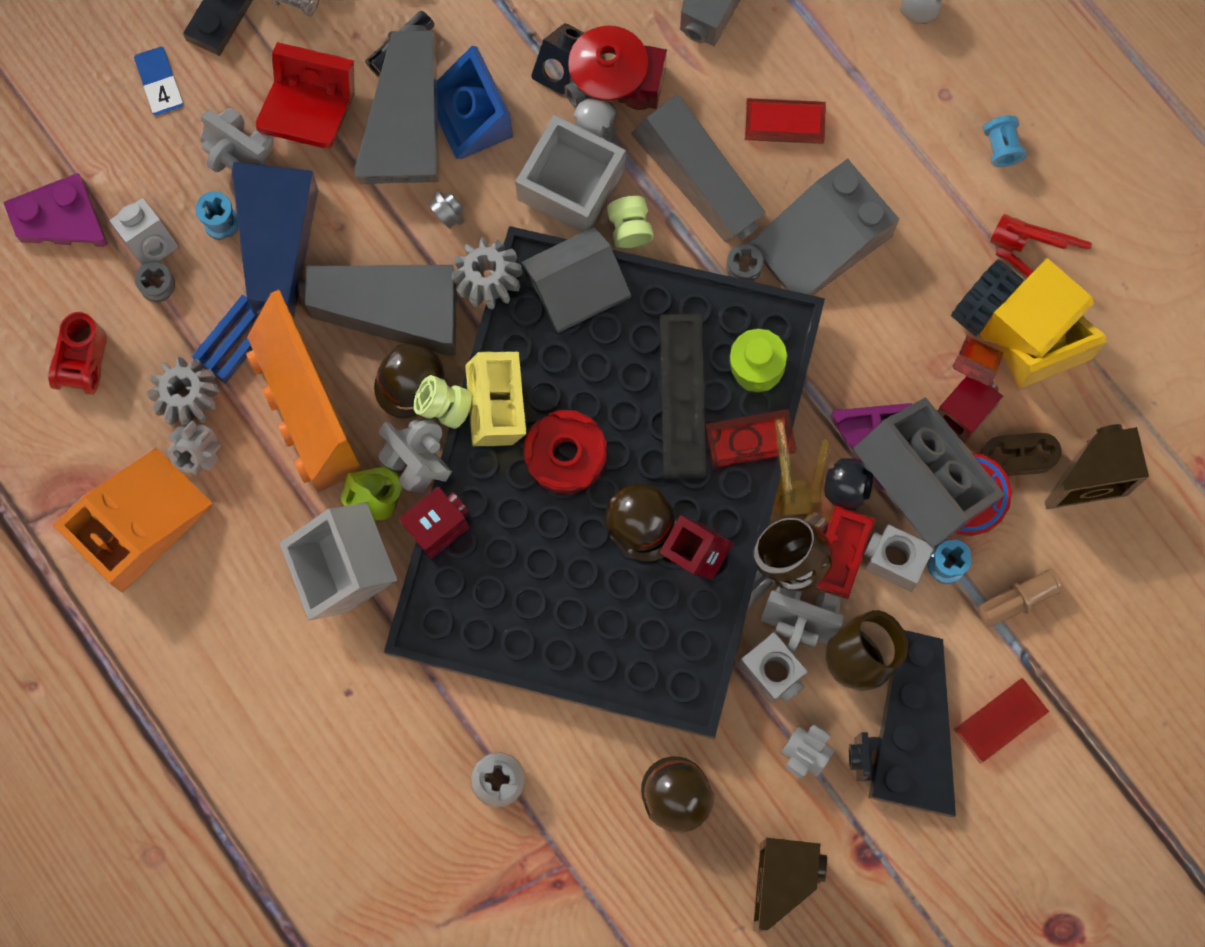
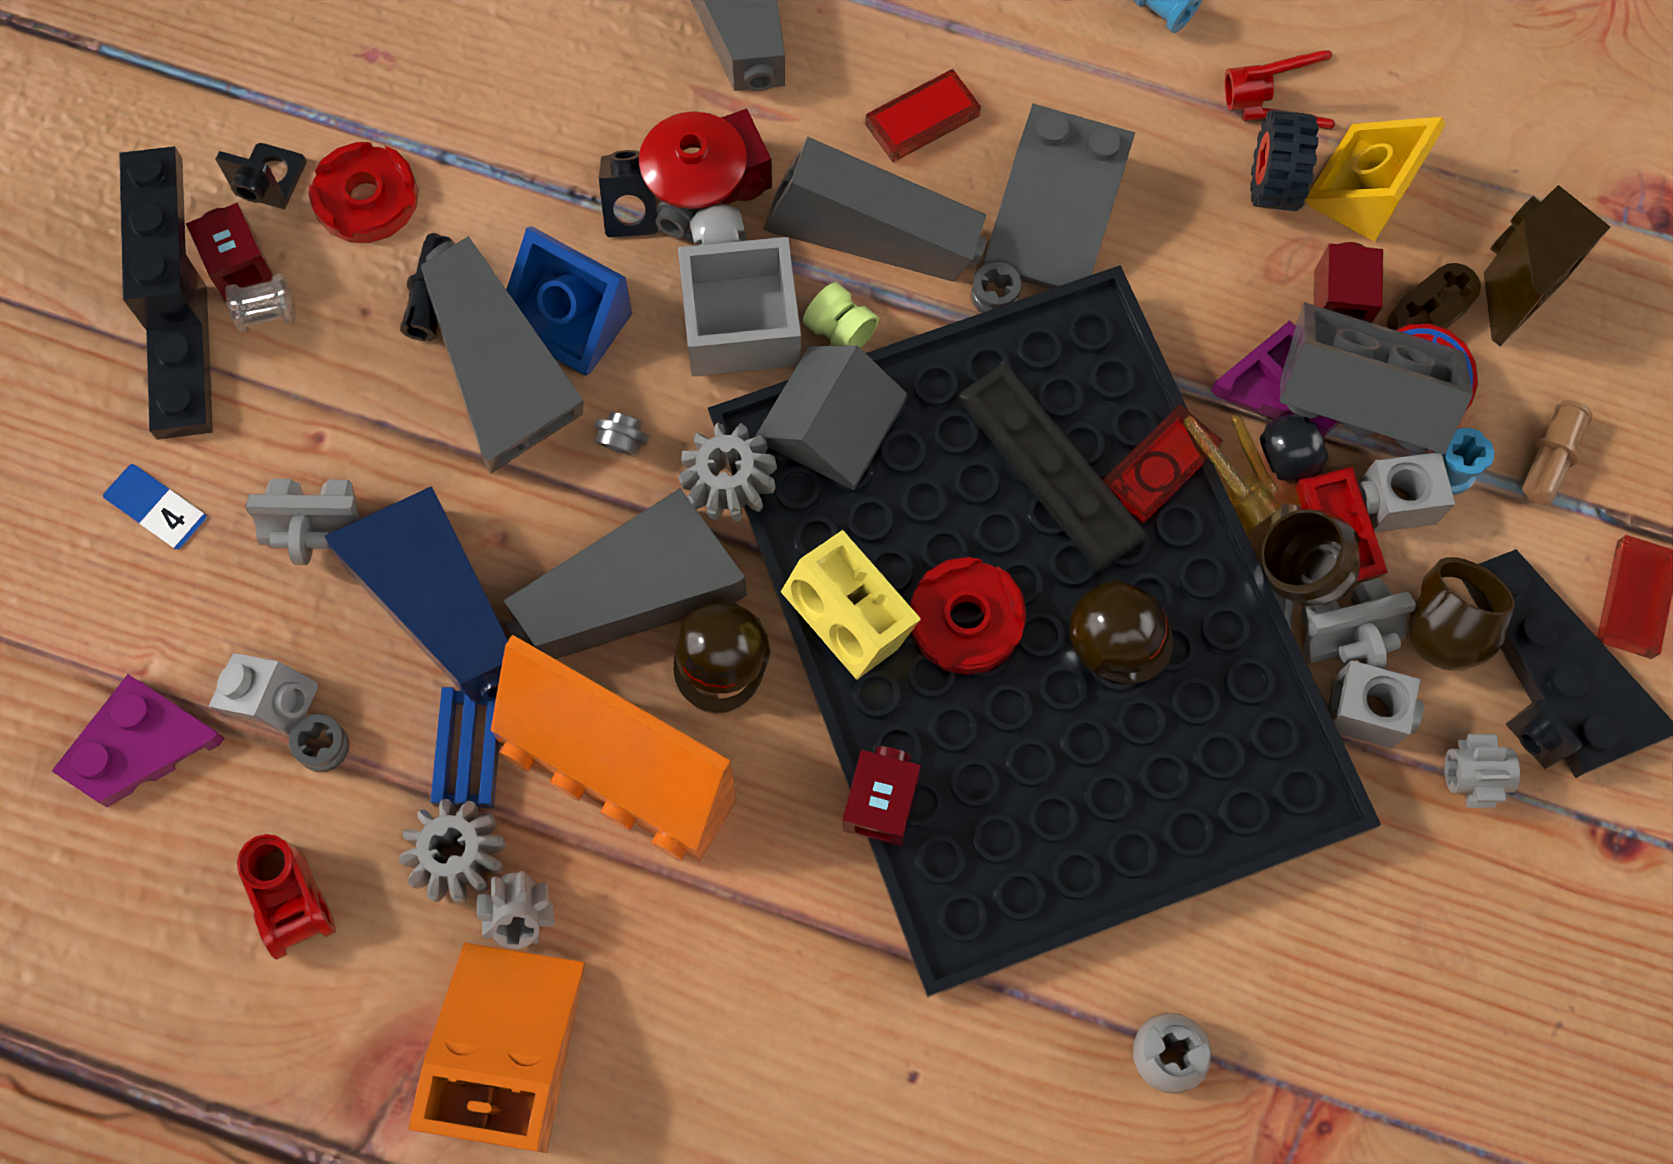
camera: 40 degrees left, 5 degrees down
dark azure bush [195,191,238,240] -> none
red bracket [256,42,355,149] -> none
light grey piece [279,503,397,620] -> none
lime piece [340,466,403,522] -> none
light grey hips [378,419,452,494] -> none
yellowish green wheel [414,375,472,429] -> none
dark brown helmet [641,756,715,833] -> none
dark red brick [659,515,733,580] -> none
lime piece [730,329,787,392] -> none
dark brown slope [753,838,827,932] -> none
clear red tile [952,335,1004,386] -> none
yellow slope [980,258,1095,358] -> none

